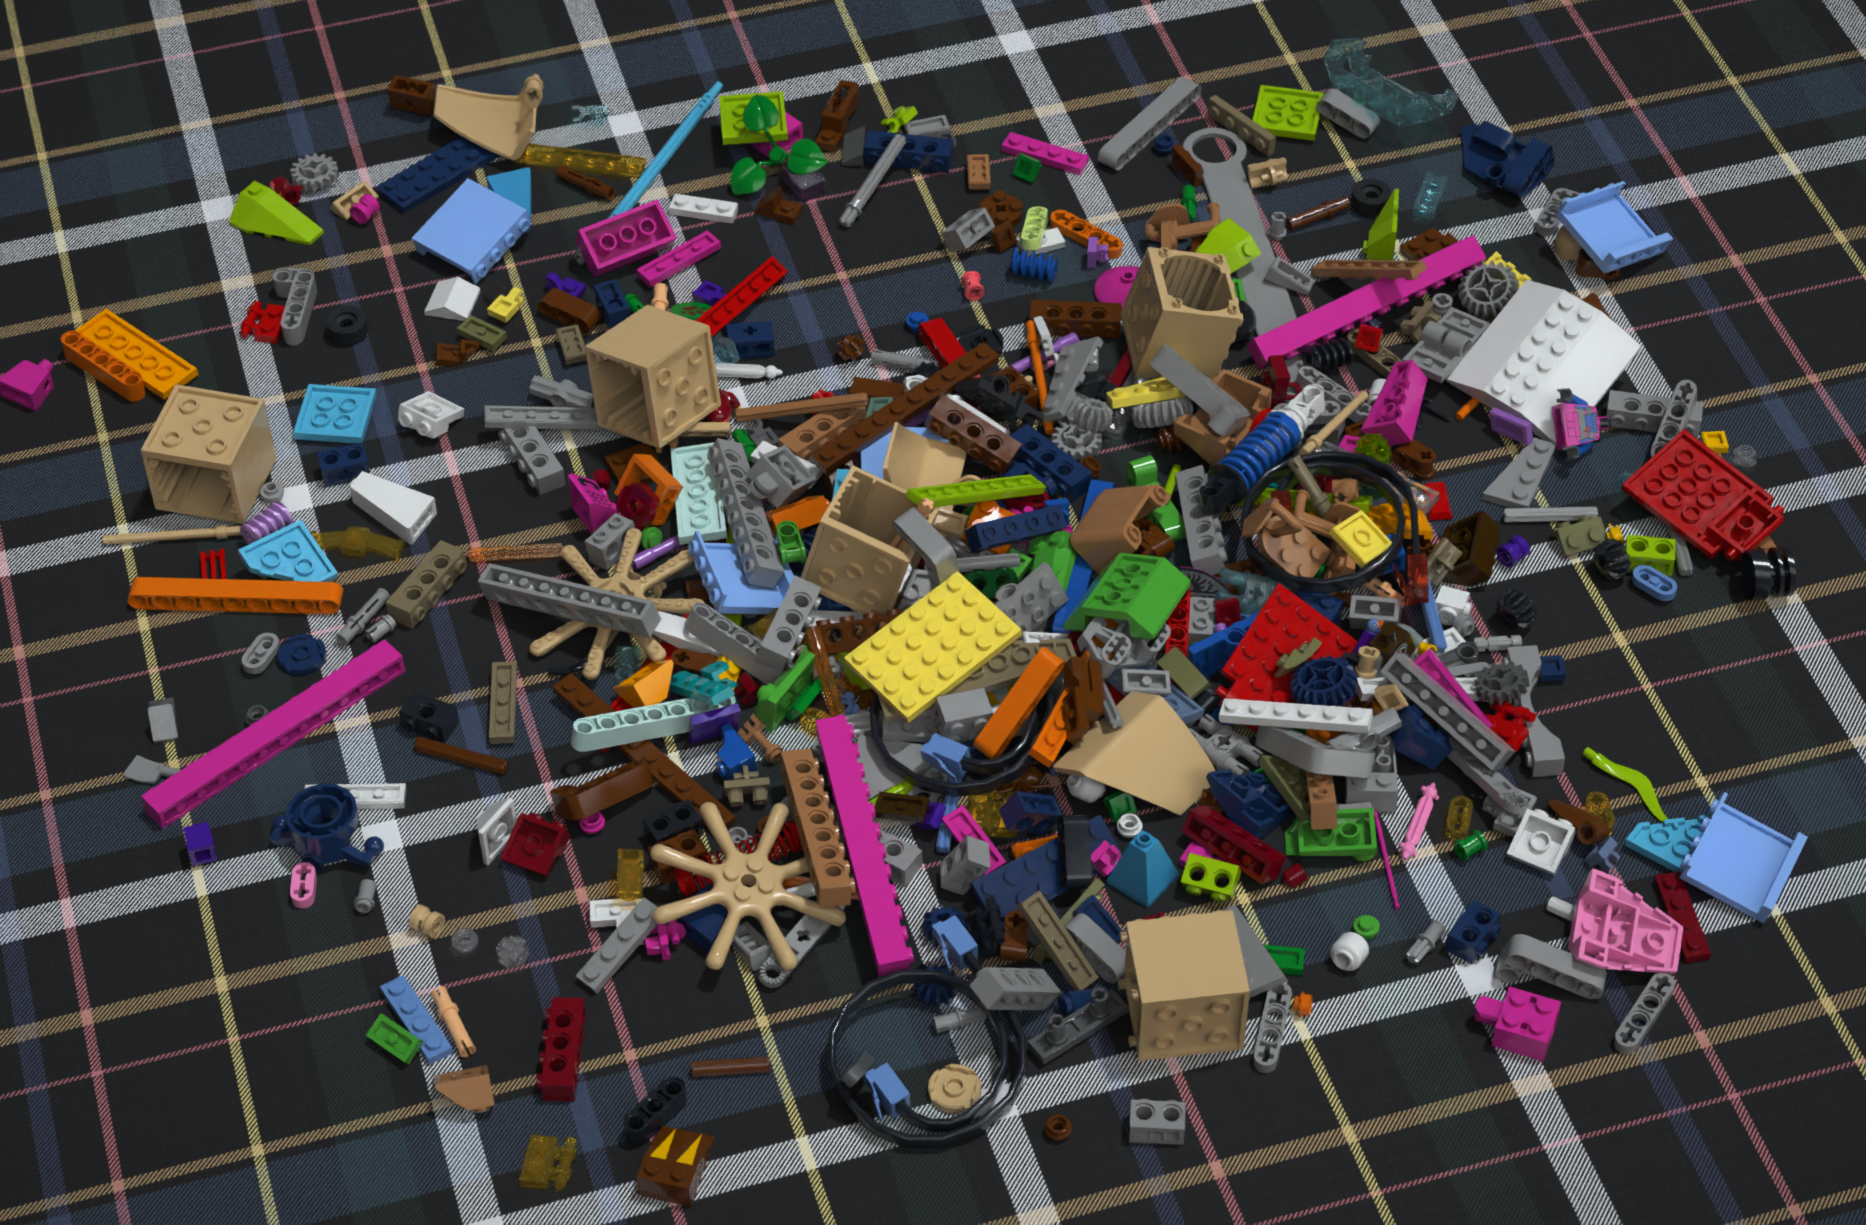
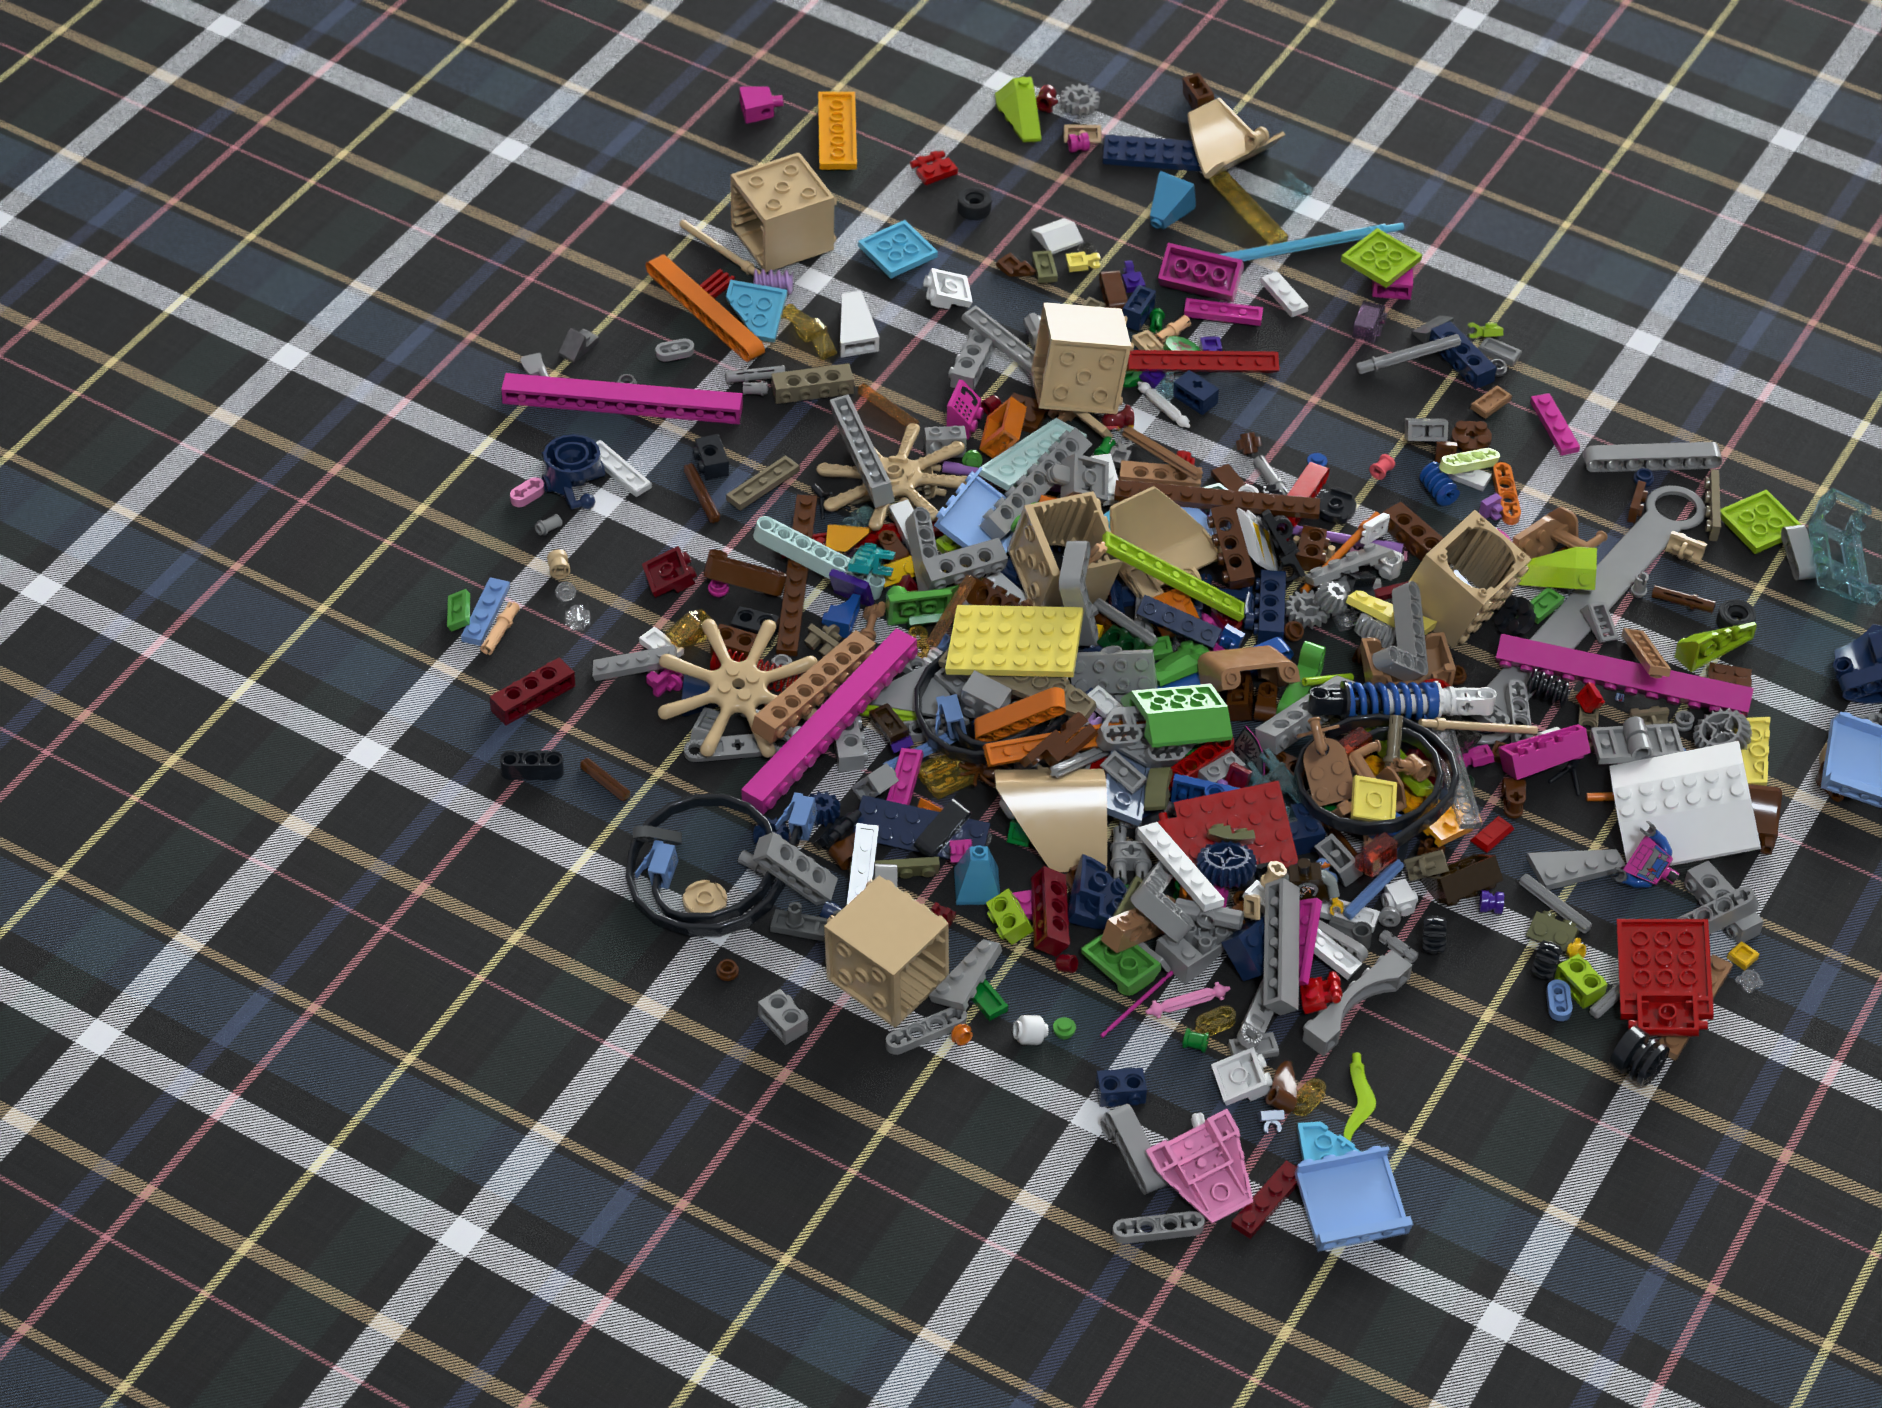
camera: 45 degrees right, 0 degrees up
orange beam [61,331,146,402] -> none
dark purple brick [183,822,218,866] -> none
light grey plate [260,482,284,503] -> none
light grey beam [272,268,317,345] -> none
dark blue tile [277,634,327,676] -> none
dark blue brick [317,442,370,487] -> none
light blue panel [412,178,532,284] -> none
medium nougat slope [434,1065,495,1113] -> none
white slope [476,798,517,866] -> none
clear yellow plate [519,1134,577,1189] -> none
reddish brown pin [556,165,616,201] -> none
dark red plate [617,483,660,530] -> none
reddish brown slope [636,1126,715,1207] -> none
green plant [730,95,828,196] -> none
reddish brown slope [754,187,803,225] -> none
reddish brown plate [815,80,859,152] -> none
dark blue brick [999,791,1062,835] -> none
green tile [1013,153,1042,182] -> none
dark blue tile [1072,894,1123,943] -> none
white plate [1117,813,1142,838] -> none
green axle [1180,185,1198,221] -> none
dark red piece [1260,355,1302,409] -> none
clear neon green gear [1353,433,1393,465] -> none
light grey axle [1406,920,1446,964] -> none
clear light blue plate [1412,172,1449,219] -> none
dark grey gear [1474,661,1530,705] -> none
dark pink brick [1474,986,1561,1061] -> none
medium lavender tile [1490,408,1533,446] -> none
dark blue plate [1540,655,1566,682] -> none

